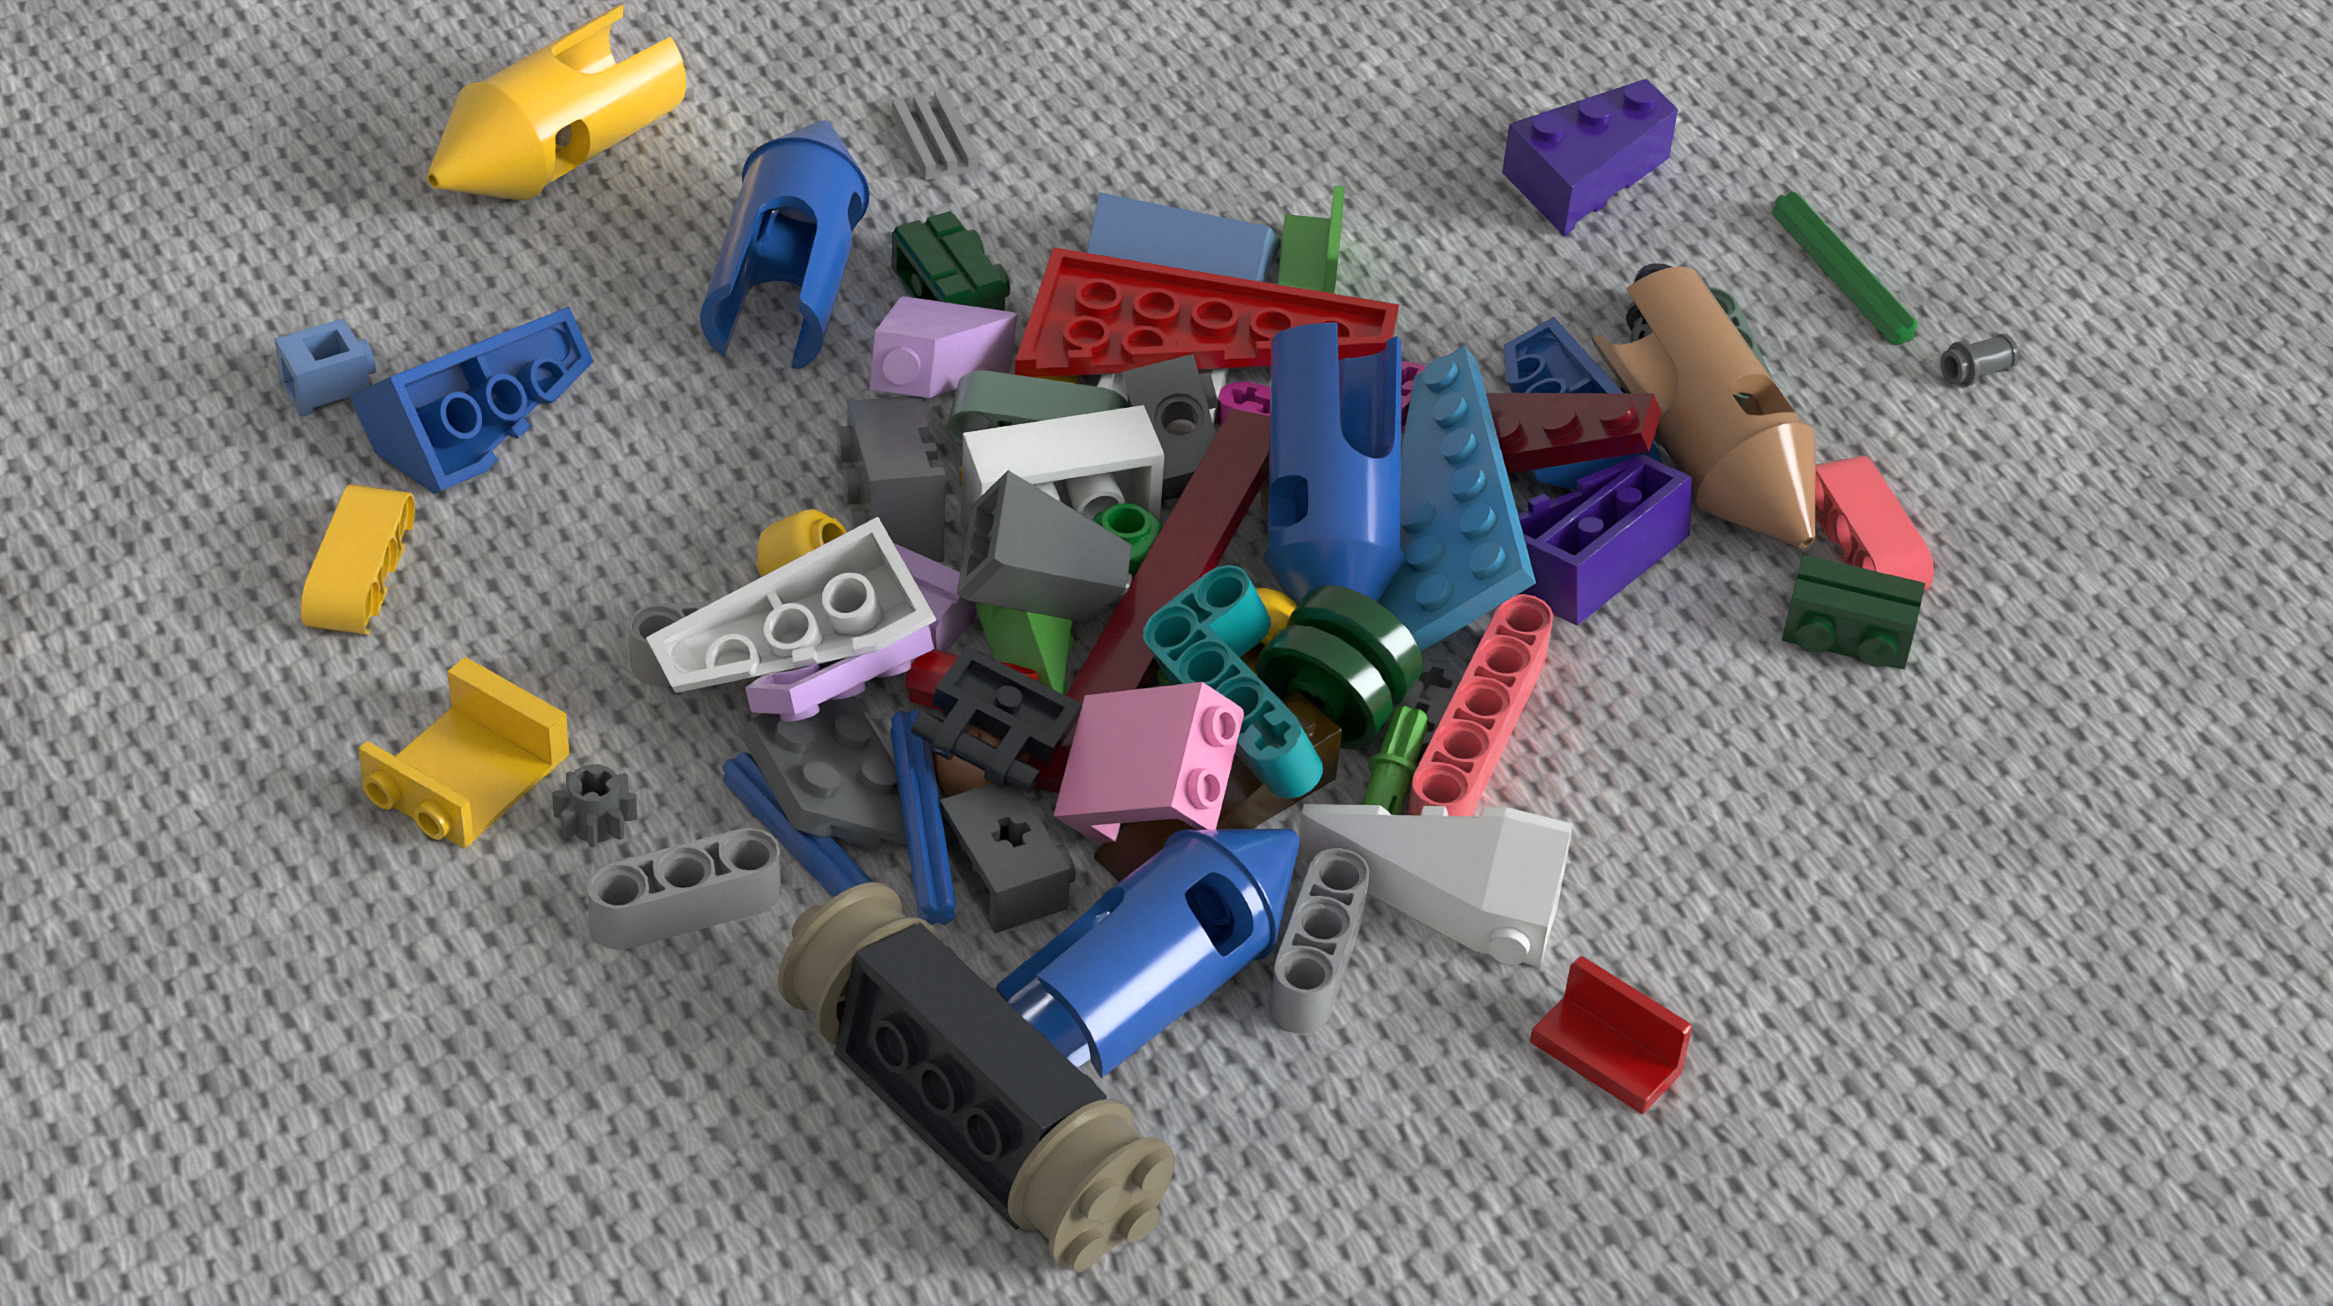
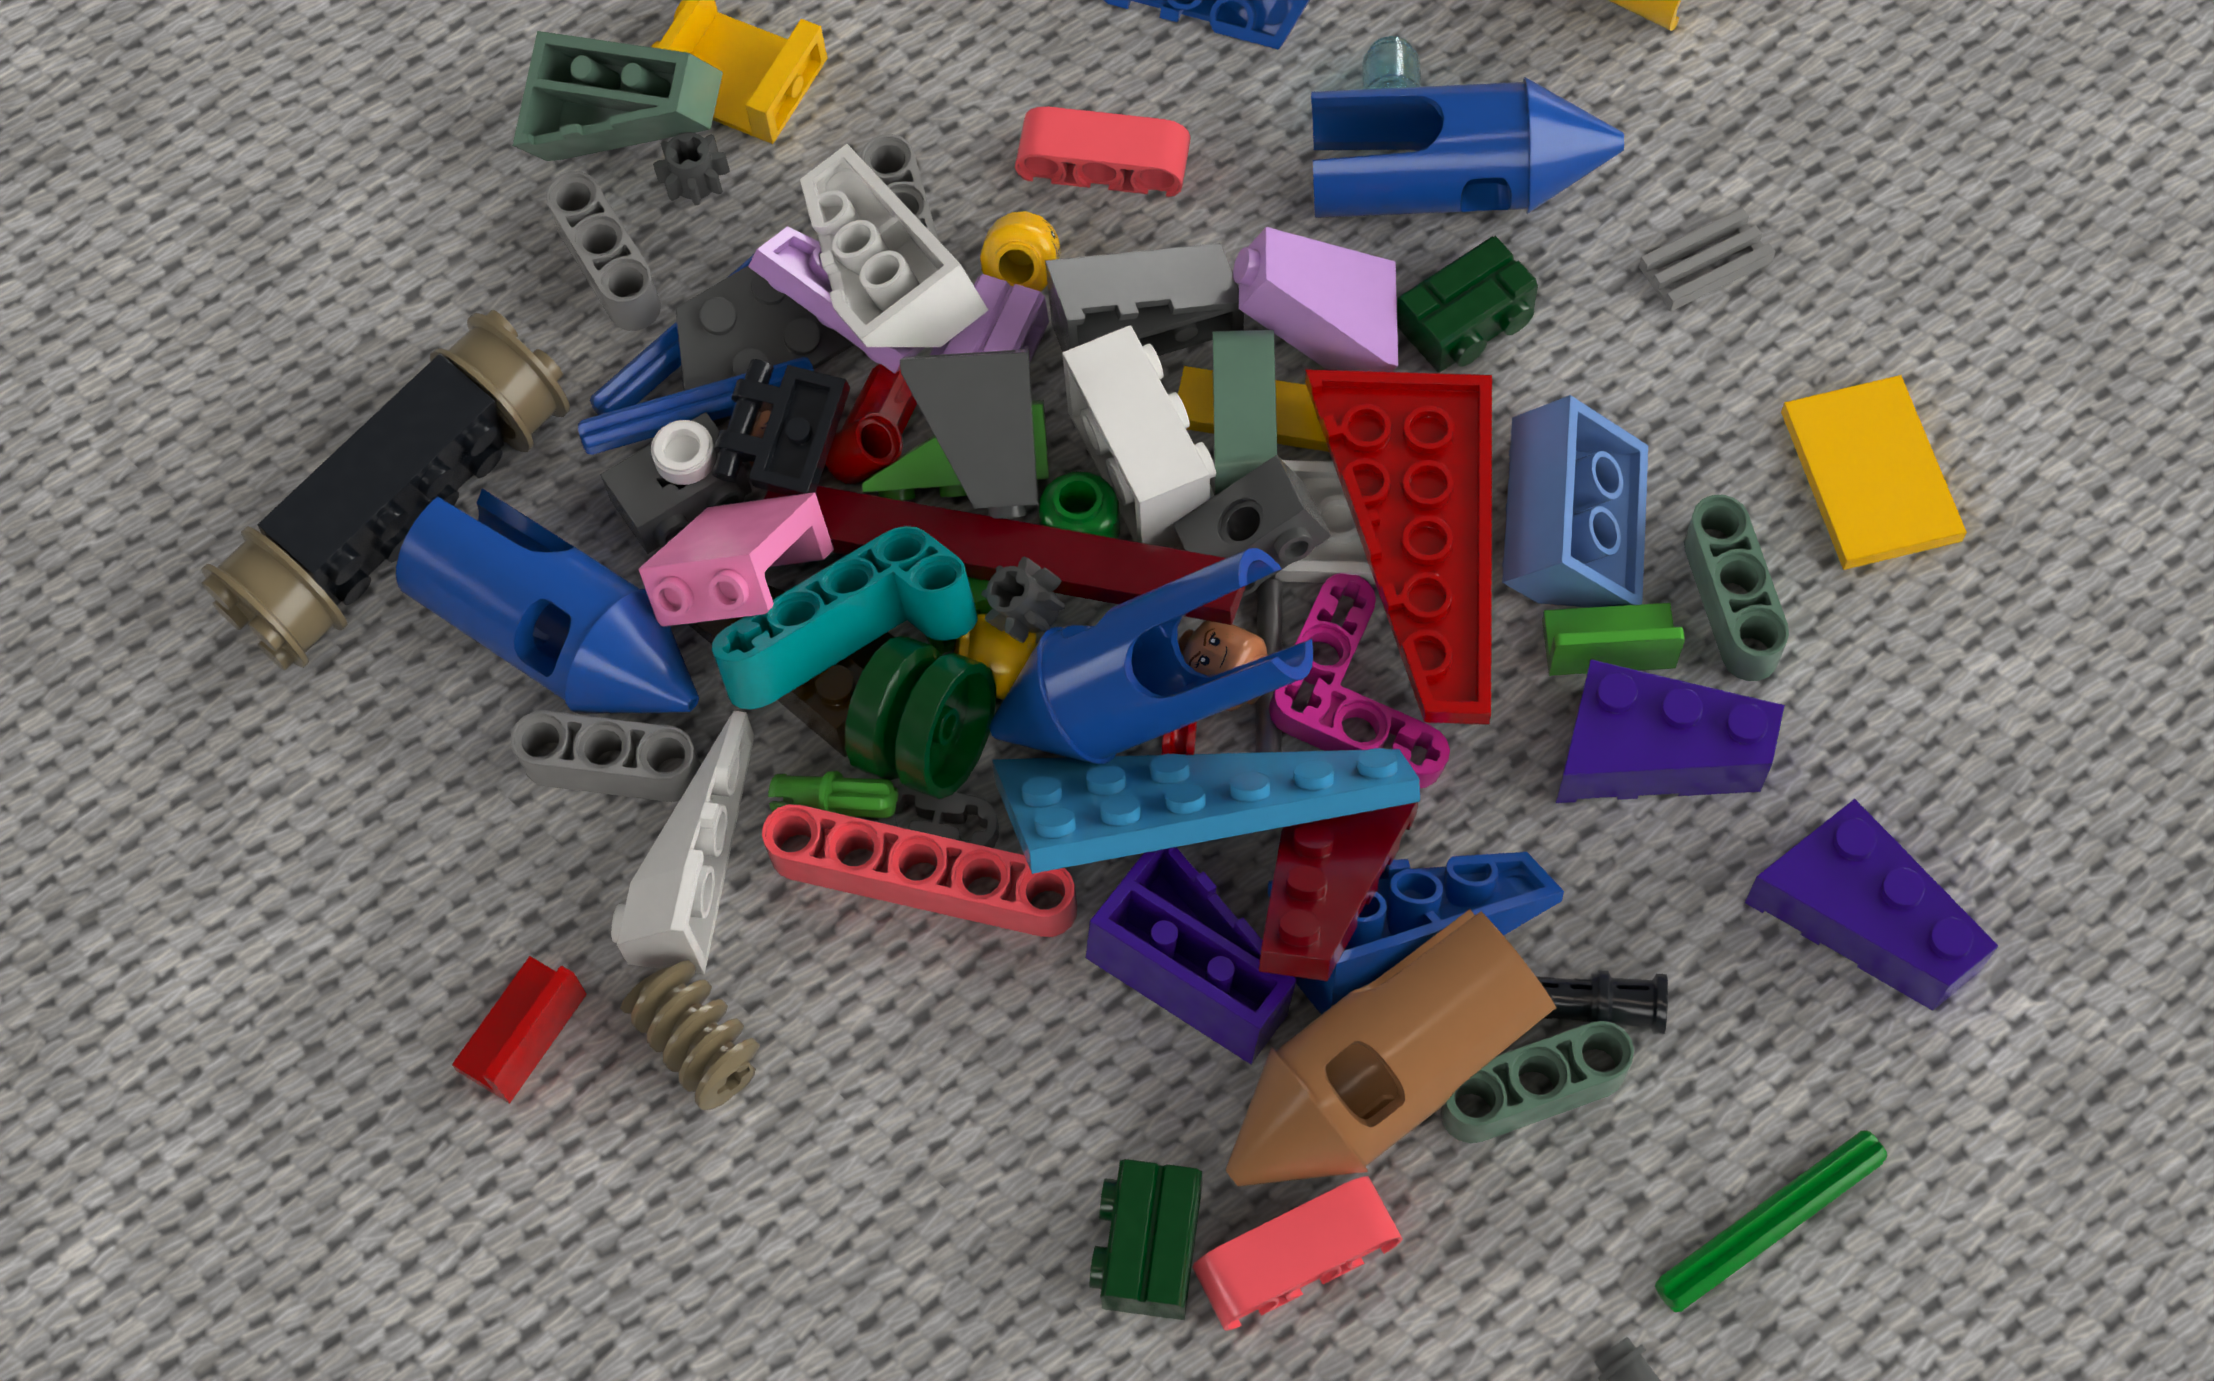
camera: 90 degrees right, 20 degrees up
none -> sand green wedge [512,31,723,161]
none -> dark tan piece [620,960,760,1110]
none -> white tile [651,420,716,485]
none -> dark grey gear [981,557,1065,643]
none -> coral beam [1015,106,1191,197]
none -> clear light blue brick [1362,36,1421,89]
none -> dark purple wedge [1556,660,1785,803]
none -> sand green beam [1684,494,1789,681]
none -> yellow tile [1781,375,1967,570]

